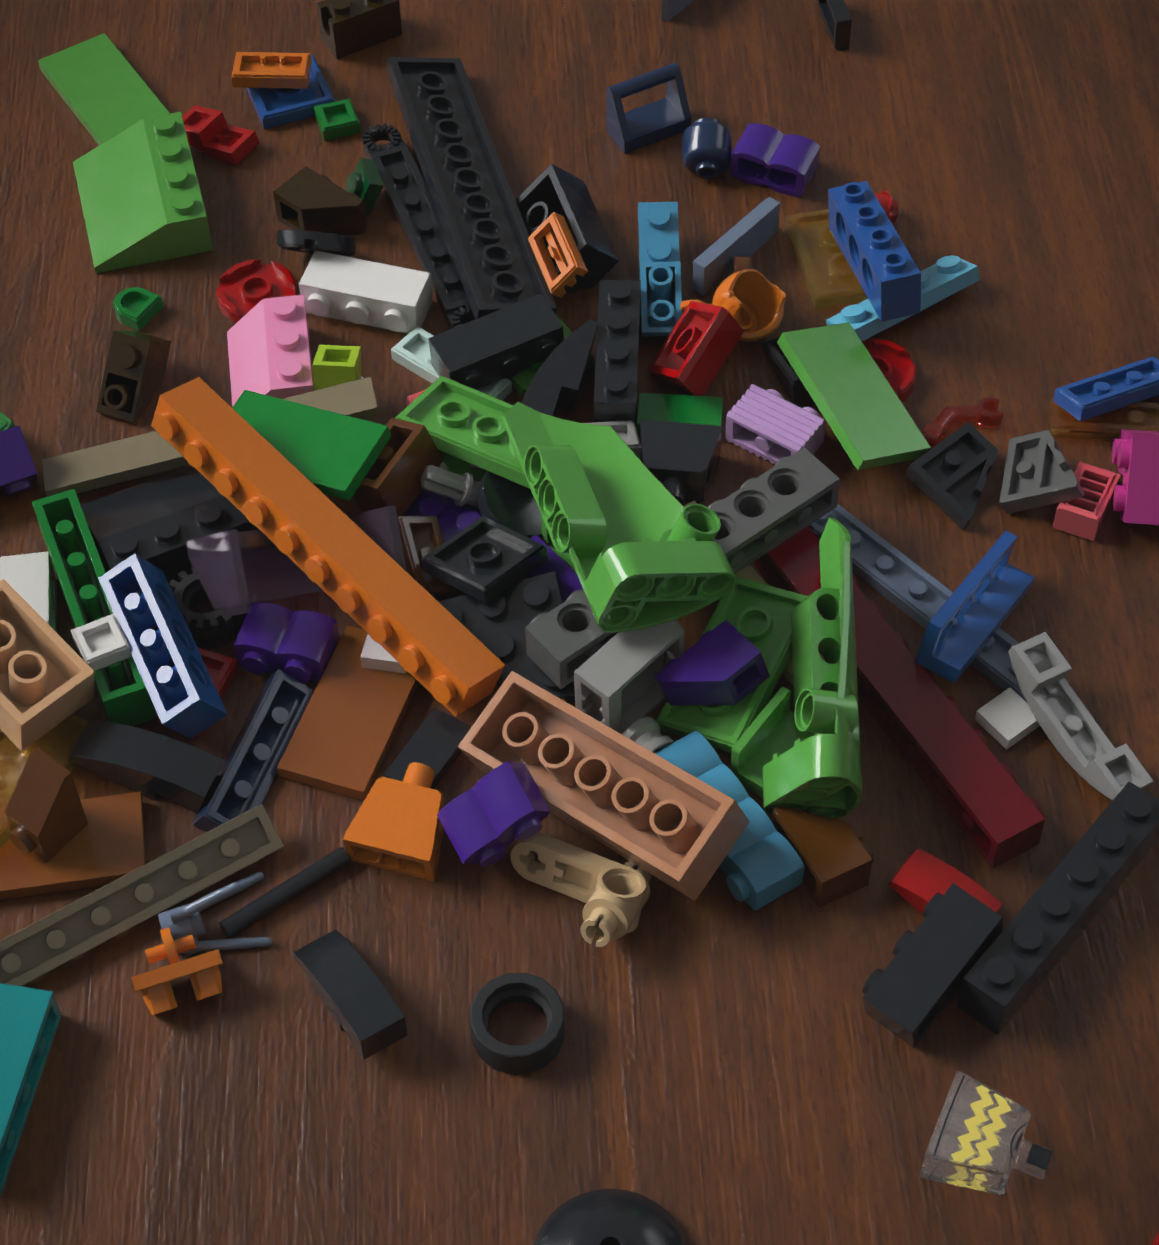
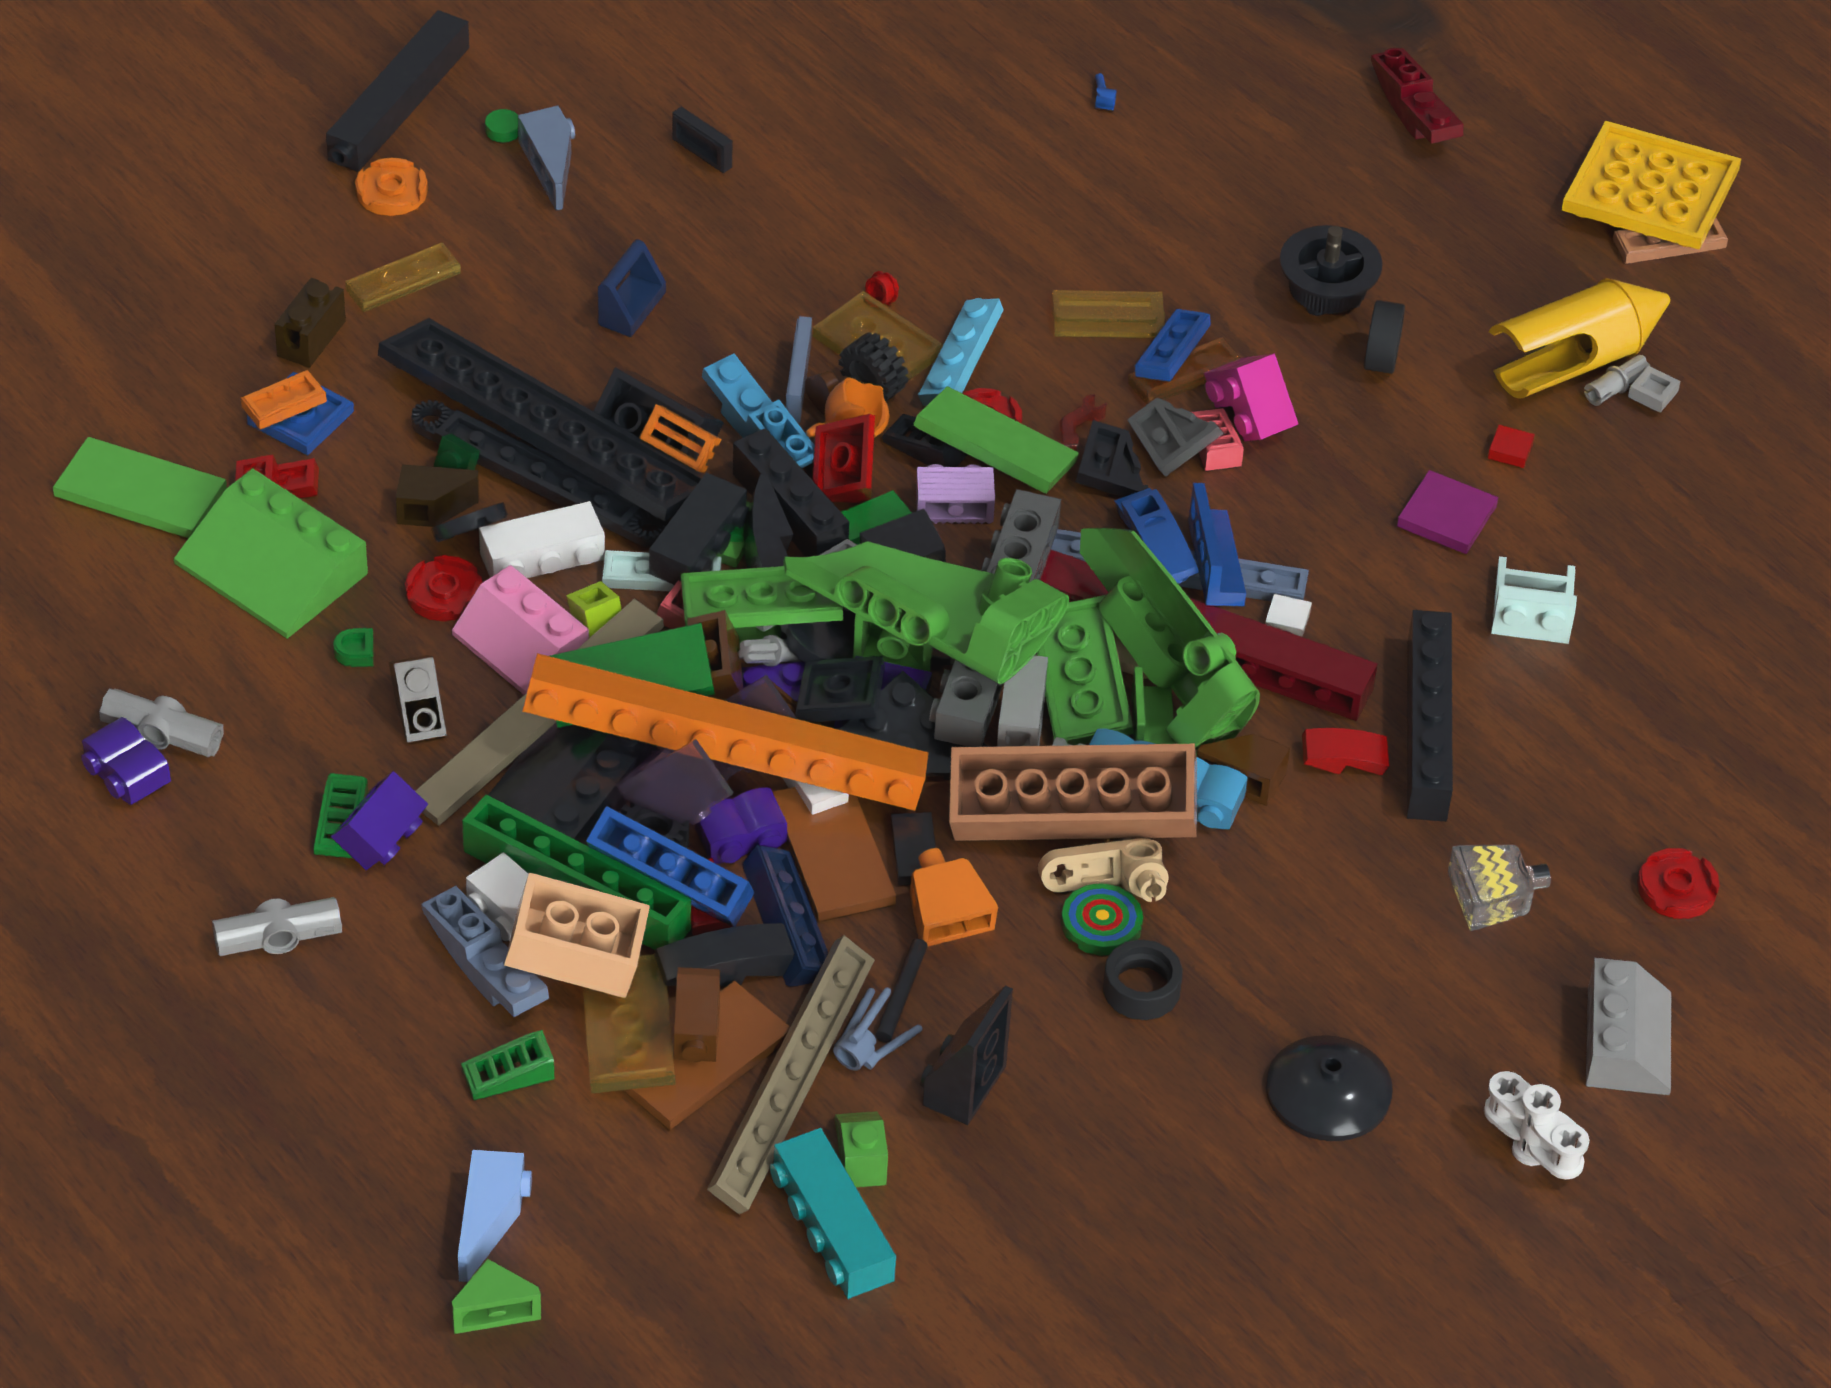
camera: 40 degrees left, 5 degrees down
white tile [70,614,132,671] -> none
orange hips [131,927,223,1015] -> none
black slope [293,929,408,1060] -> none
green tile [314,98,361,141] -> none
dark purple brick [437,761,551,867] -> none
dark purple slope [655,619,770,706] -> none
dark blue head [682,118,732,179] -> none
dark purple brick [730,123,821,197] -> none
blue brick [828,181,921,322] -> none
black brick [862,883,1003,1048] -> none
light grey slope [1008,632,1154,800] -> none
none -> clear yellow tile [345,242,461,312]
none -> bright green slope [835,1111,888,1187]
none -> black tyre [838,332,909,402]
none -> black slope [920,985,1013,1125]
none -> clear yellow piece [1052,290,1165,338]
none -> green tile [1061,883,1144,956]
none -> blue slope [1114,488,1199,584]

